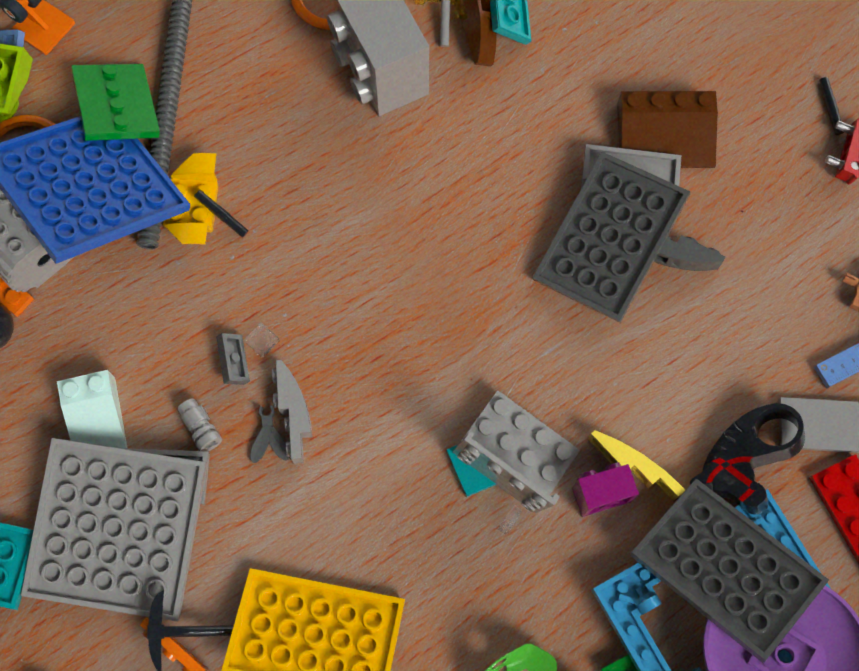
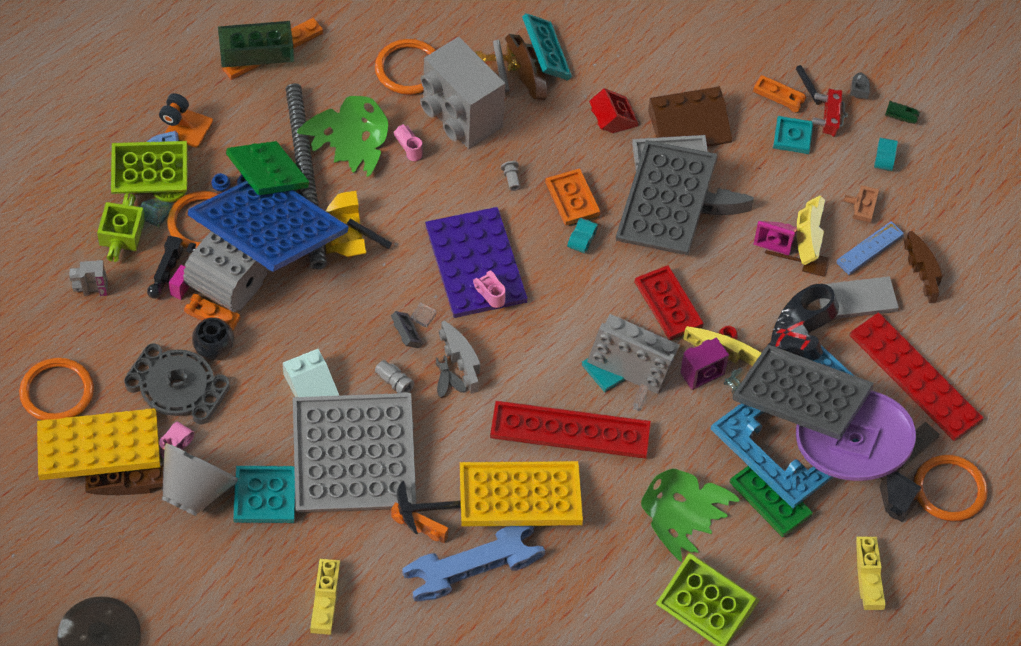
camera: 15 degrees left, 15 degrees down
none -> blue plate [211,173,230,191]
none -> bright green piece [297,96,389,177]
none -> bright pink piece [394,124,423,161]
none -> dark purple plate [425,207,528,318]
none -> bright pink piece [473,271,505,308]
none -> red plate [490,401,651,459]
none -> light grey pin [501,161,521,191]
none -> orange plate [545,168,600,226]
none -> teal axle [567,218,598,254]
none -> red slope [589,88,639,133]
none -> red plate [634,265,704,340]
none -> red plate [719,326,738,340]
none -> clear light blue piece [723,367,742,393]
none -> orange plate [753,75,806,112]
none -> dark pink slope [753,221,797,255]
none -> reddish brown piece [765,250,829,277]
none -> teal tile [773,116,813,154]
none -> light yellow slope [797,196,825,265]

